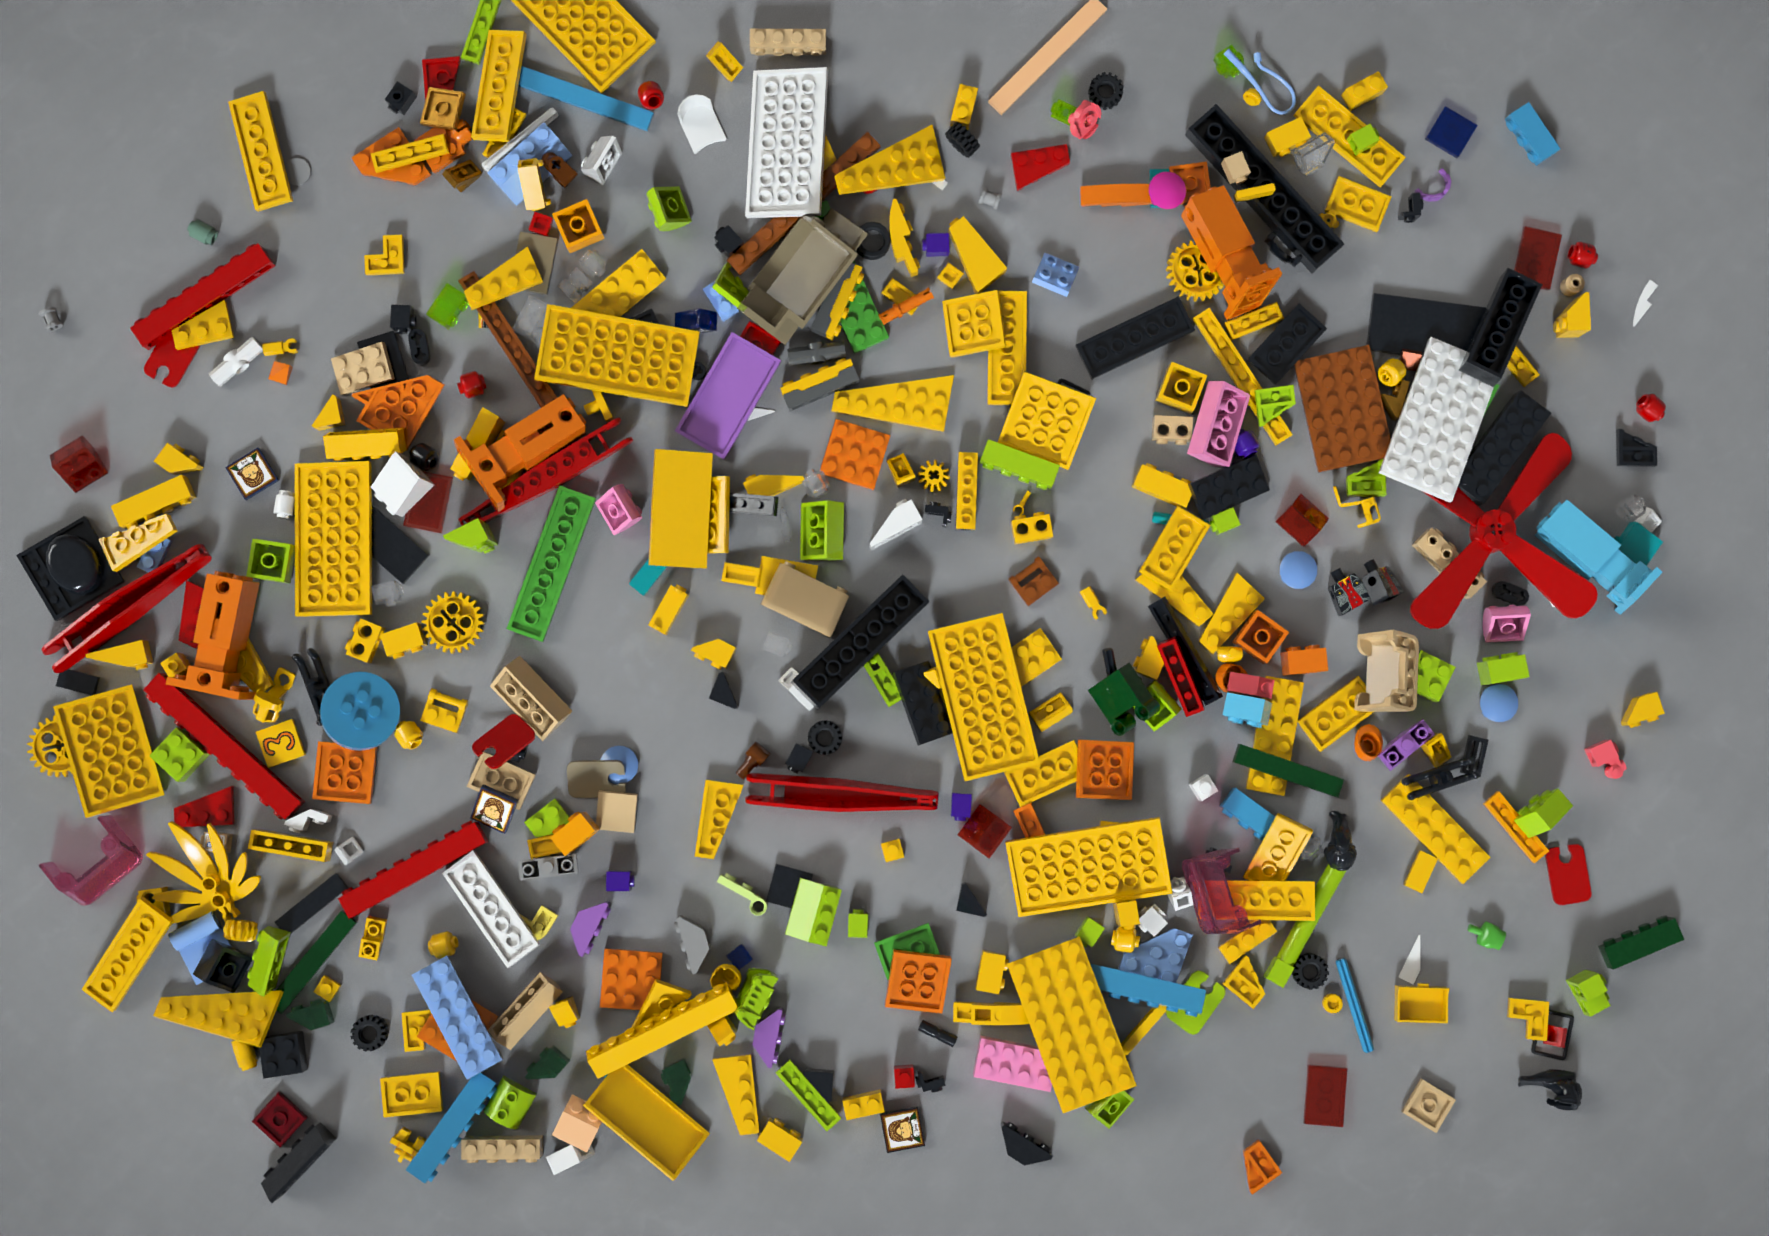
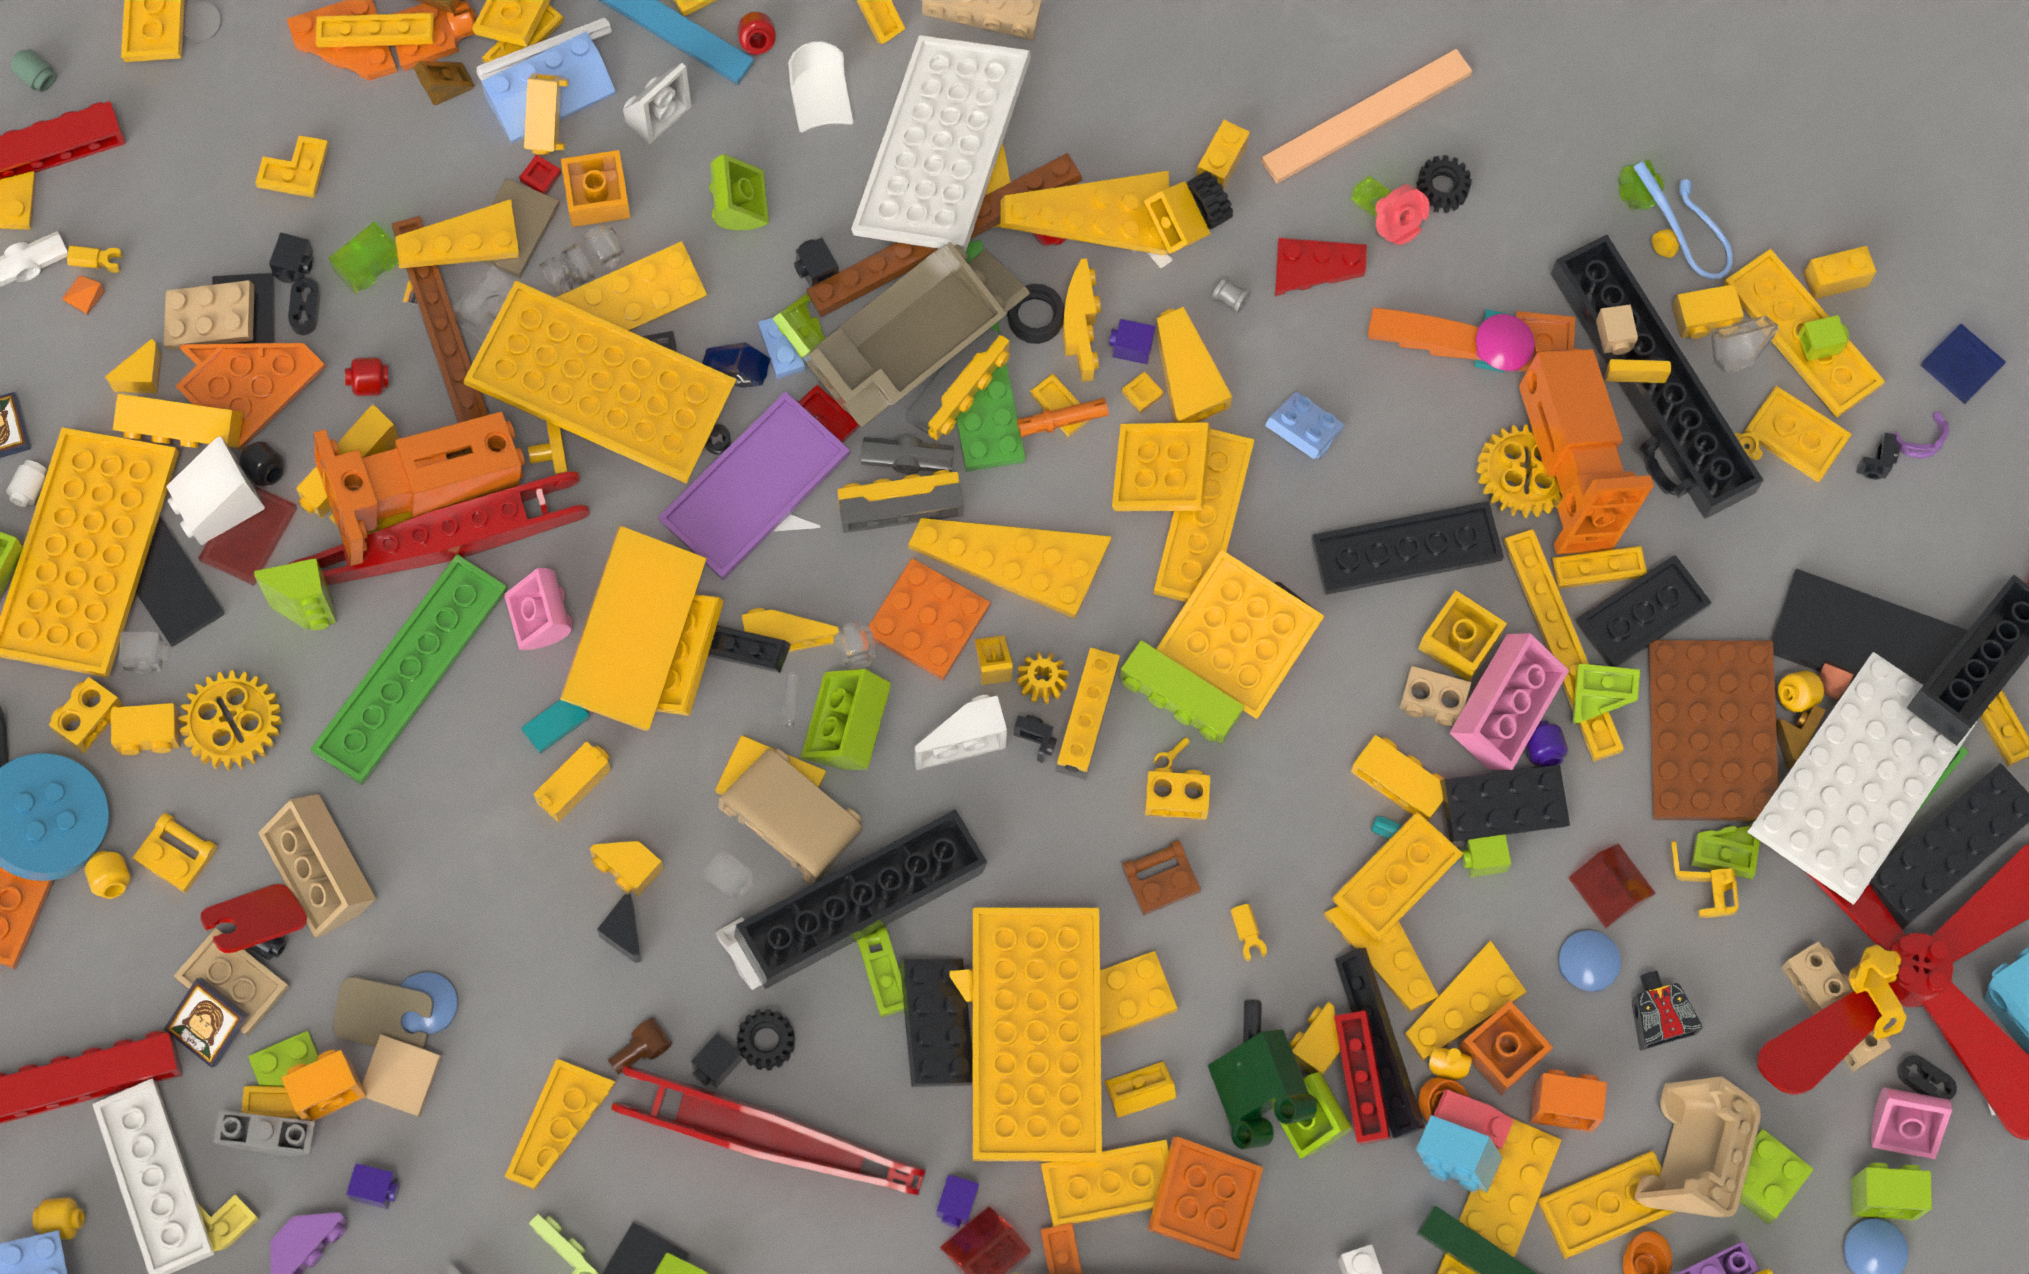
camera: 15 degrees right, 15 degrees down
reddish brown piece [542,152,578,188] -> none
yellow tile [721,562,762,587] -> none
yellow plate [881,839,904,862] -> none
black torso [1362,559,1404,605] -> none
none -> yellow brick [1144,181,1211,254]
none -> yellow piece [1848,944,1907,1040]

